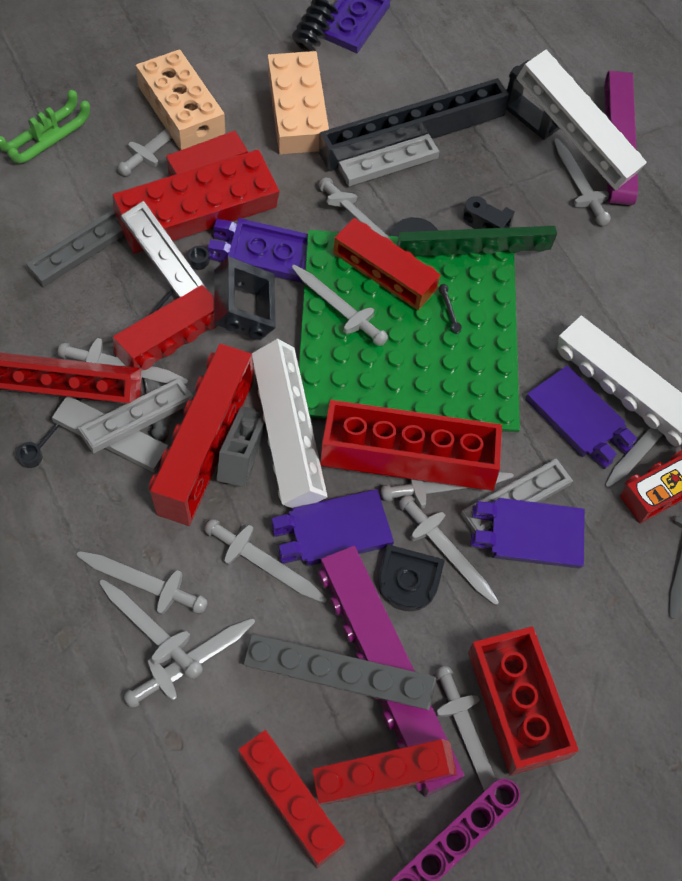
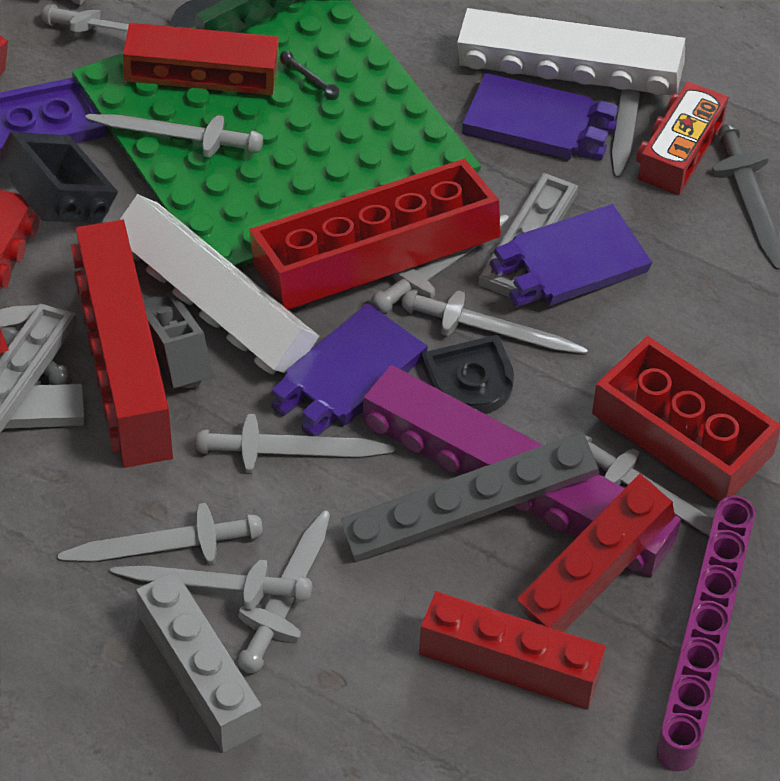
camera: 30 degrees left, 10 degrees down
none -> light grey brick [136,570,263,753]

